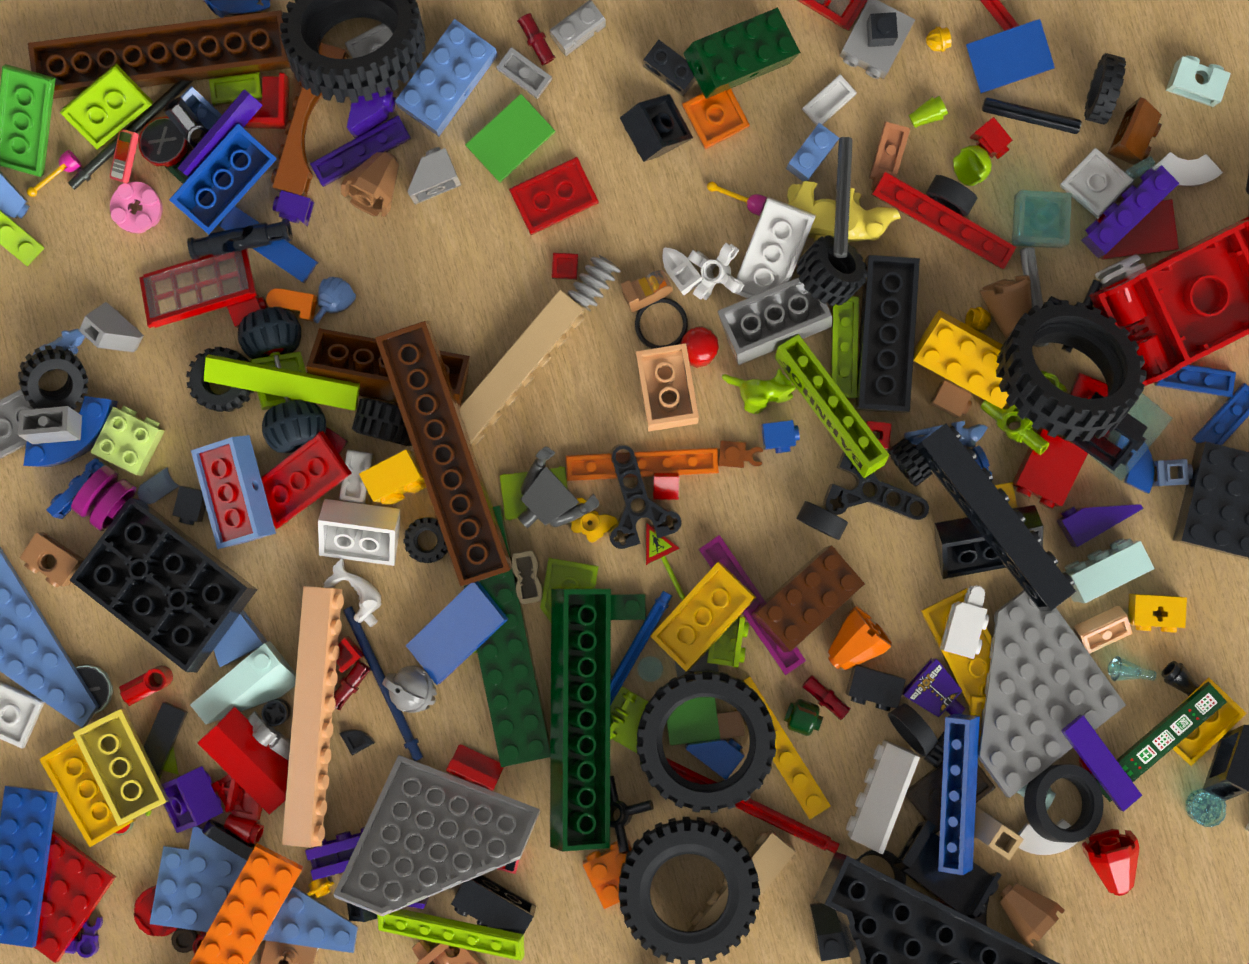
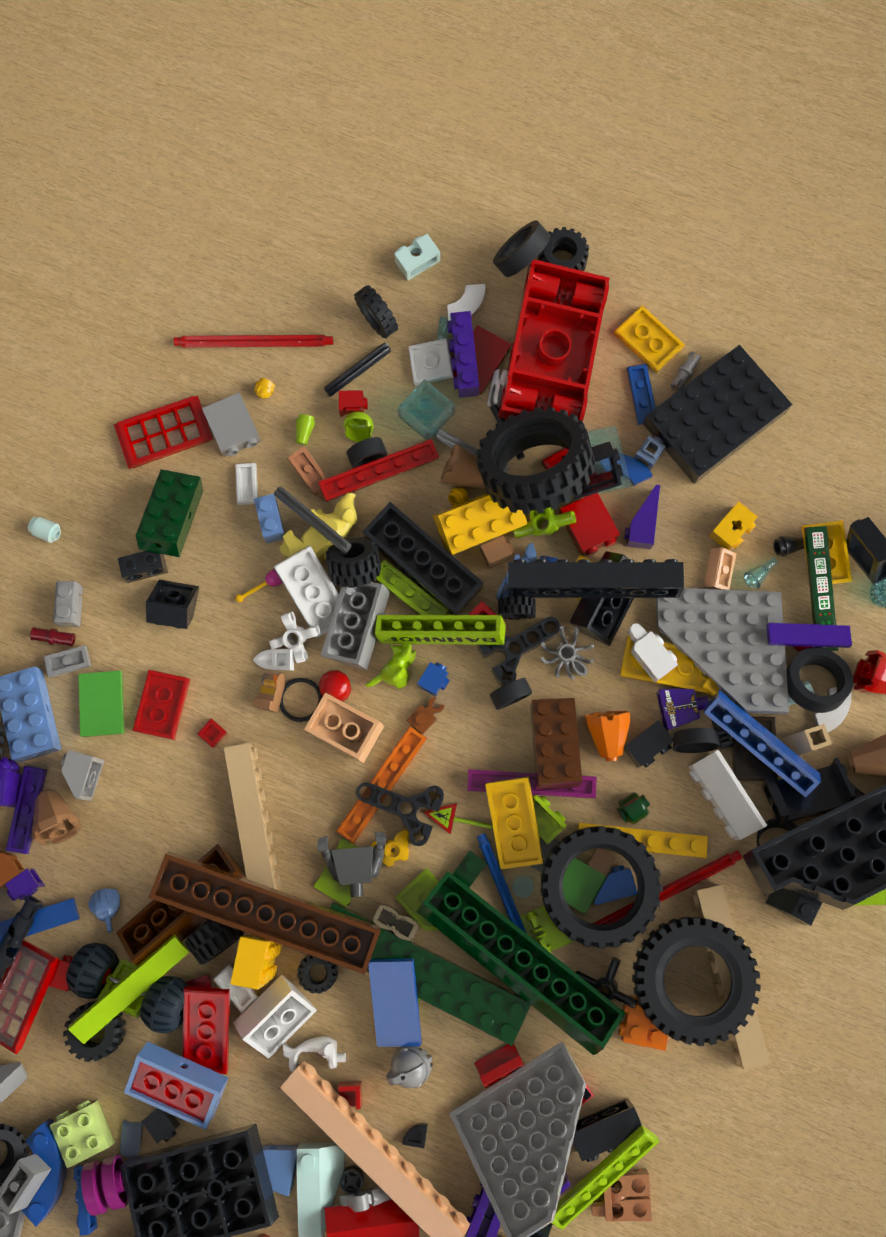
camera: 50 degrees left, 10 degrees down
orange leg [266,288,318,322] -> none
dark red pin [334,660,371,710] -> none
dark blue bar [343,606,423,761] -> none
light grey piece [568,255,621,311] -> none
red tile [653,473,679,500] -> none
orange tile [682,89,750,150] -> none
dark red pin [802,675,851,720] -> none
black brick [867,12,898,47] -> none
blue tile [966,19,1055,94] -> none
light aqua brick [1062,538,1155,603] -> none
reddish brown slope [1107,97,1162,166] -> none
blue tile [1155,364,1236,397] -> none
none -> light grey animal [541,626,594,680]

